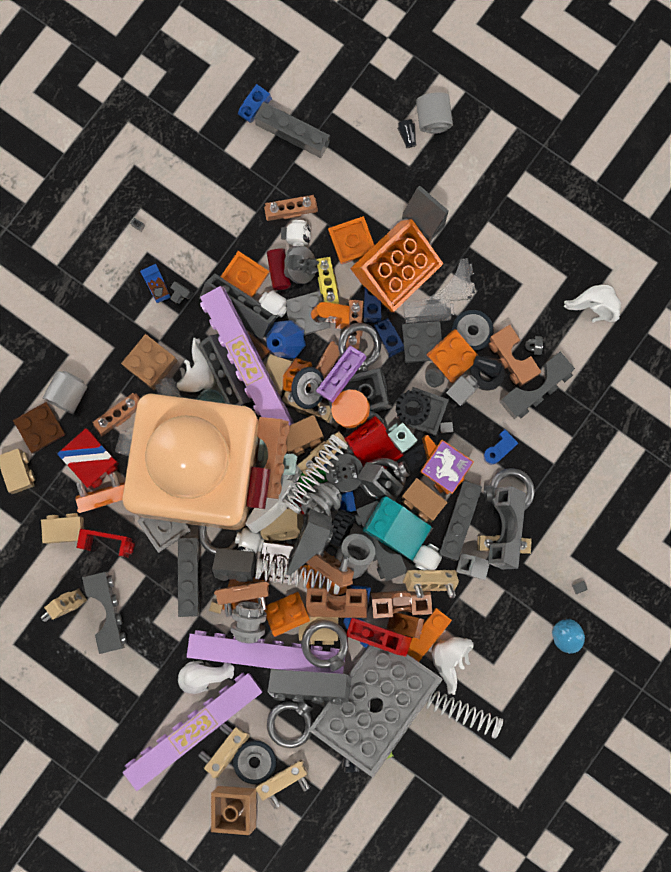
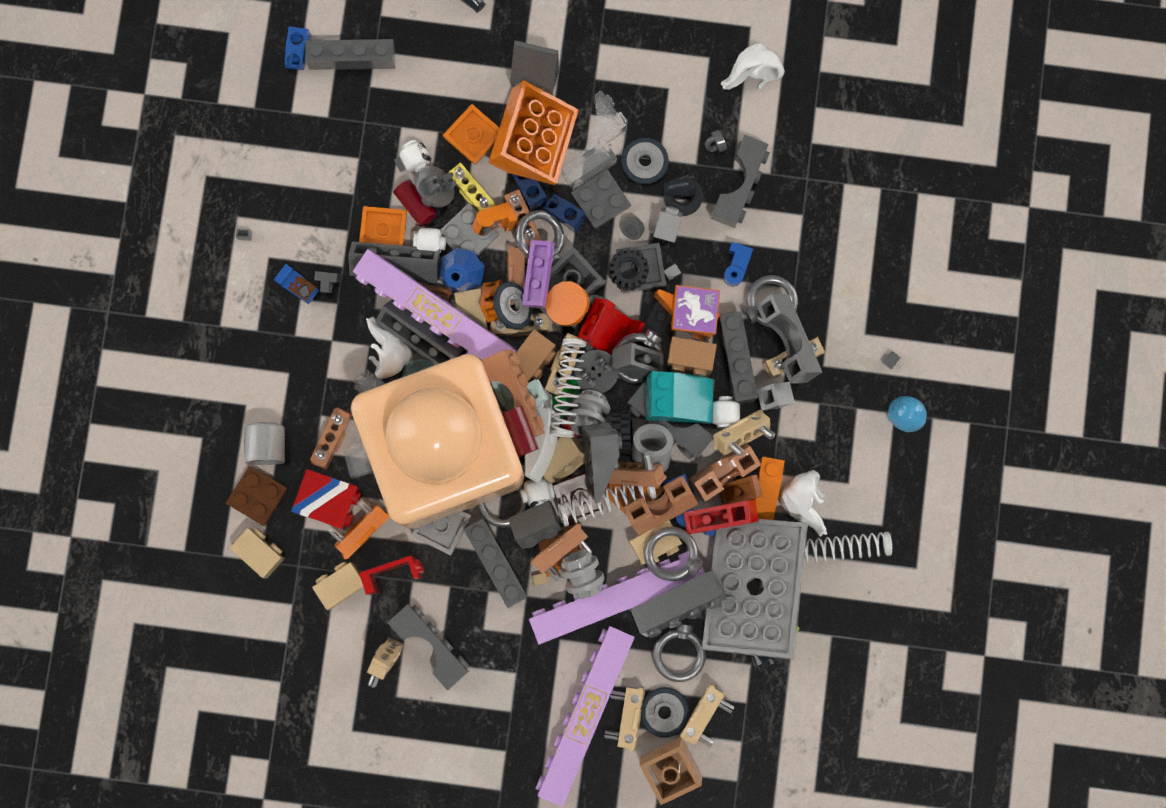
camera: 35 degrees left, 0 degrees up
medium nougat brick [121,334,178,390] -> none
white piece [178,660,234,694] -> none
nougat piece [264,195,318,221] -> none
orange plate [264,592,310,637] -> none
blue tile [340,492,356,513] -> none
light aqua brick [388,423,417,454] -> none
orange plate [427,329,478,383] -> none
nougat arch [489,325,541,387] -> none

